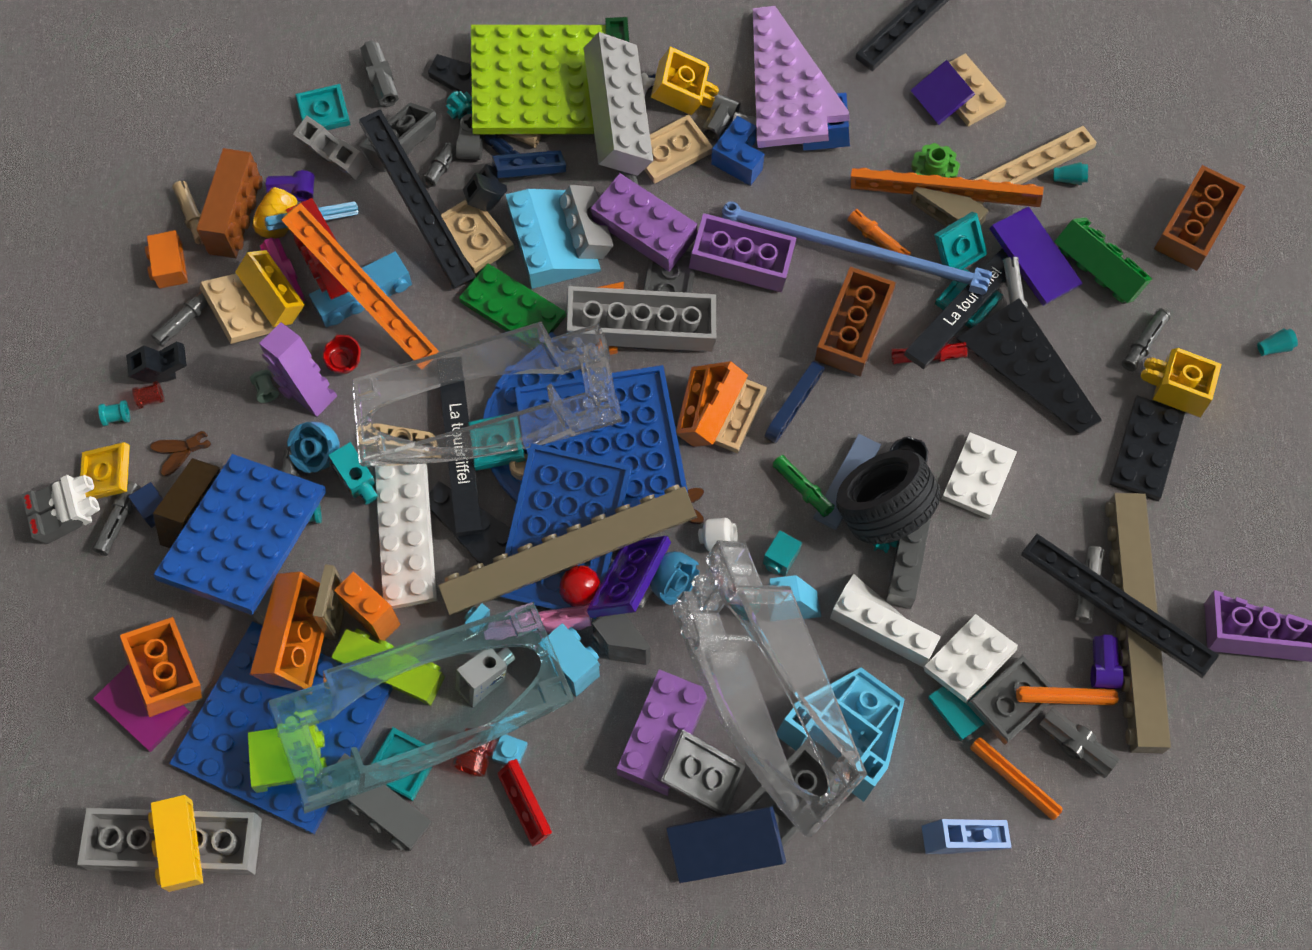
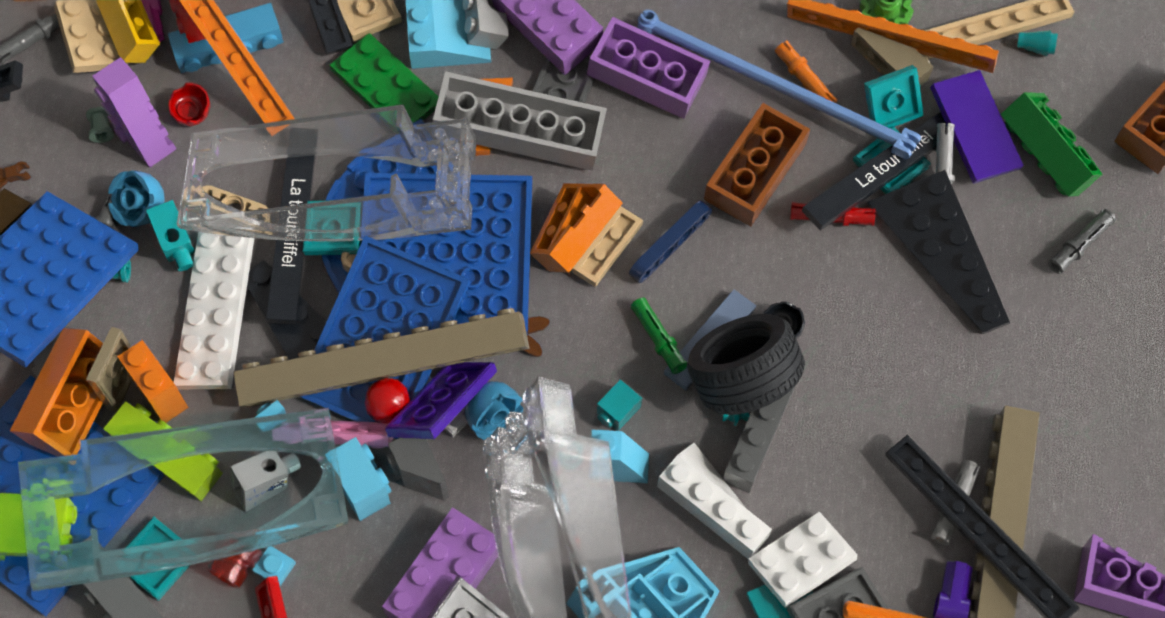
camera: 10 degrees right, 0 degrees up
white head [698,518,738,552] -> none
white plate [941,432,1017,519] -> none
black plate [1109,395,1185,502] -> none
yellow hinge [1140,348,1222,418] -> none

